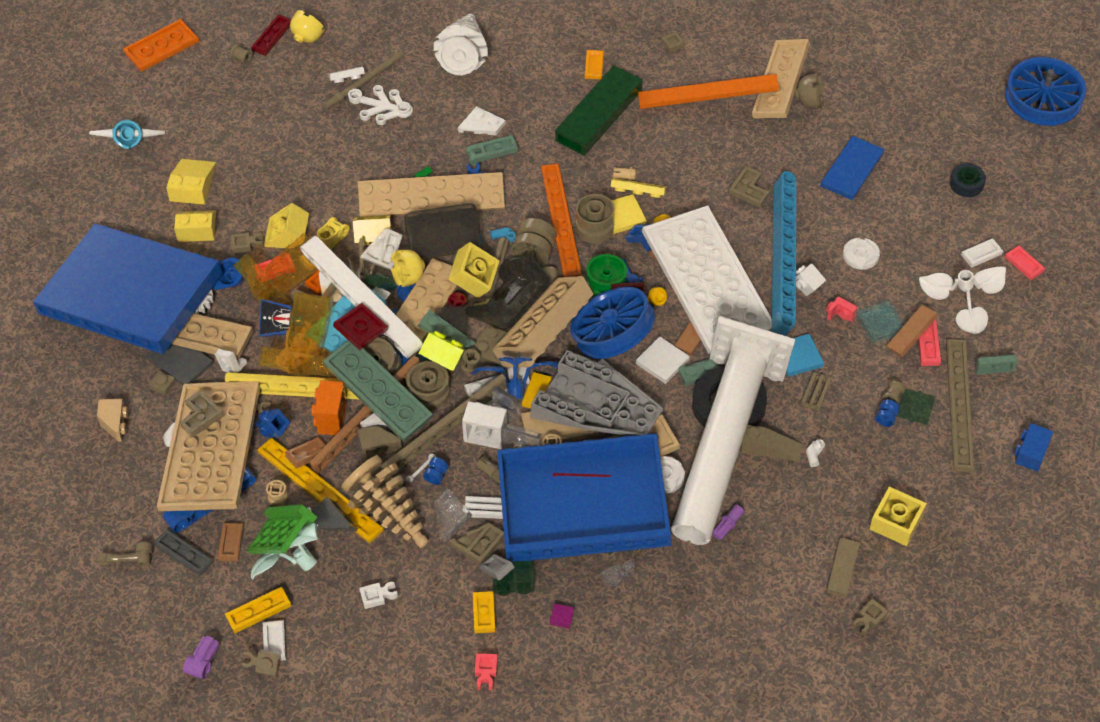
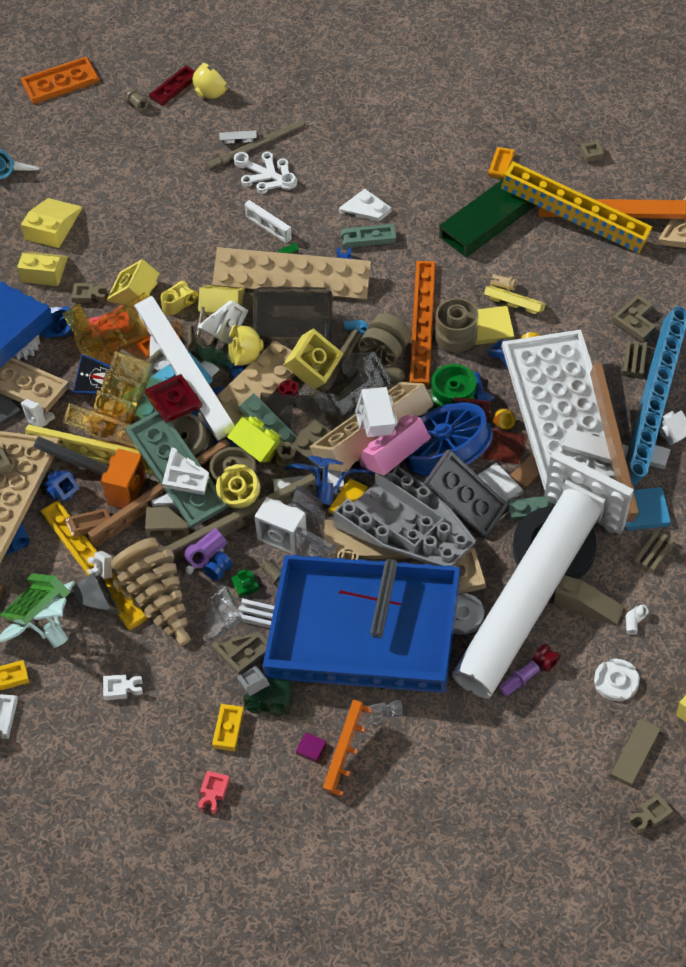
camera: 15 degrees right, 0 degrees up
tan wheel [266,480,288,507] -> none
white plant [434,14,488,75] -> none
none -> dark grey axle [34,436,109,476]
none -> white tile [87,551,112,579]
none -> white wing [162,448,209,495]
none -> medium lavender piece [184,528,228,568]
none -> light yellow cylinder [216,464,261,509]
none -> green tile [231,569,259,598]
none -> white tile [245,200,292,243]
none -> orange hinge [322,699,372,797]
none -> white brick [355,387,397,437]
none -> bright pink slope [360,414,431,475]
none -> dark grey axle [370,559,397,639]
none -> dark grey tile [423,450,508,538]
none -> clear red piece [482,430,524,464]
none -> yellow brick [501,161,652,254]
none -> dark red wheel [532,644,561,672]
none -> white tile [562,428,629,464]
none -> medium nougat tile [590,363,639,523]
none -> white tile [594,659,640,702]
none -> dark tan tile [622,340,647,378]
none -> white tile [649,445,671,470]

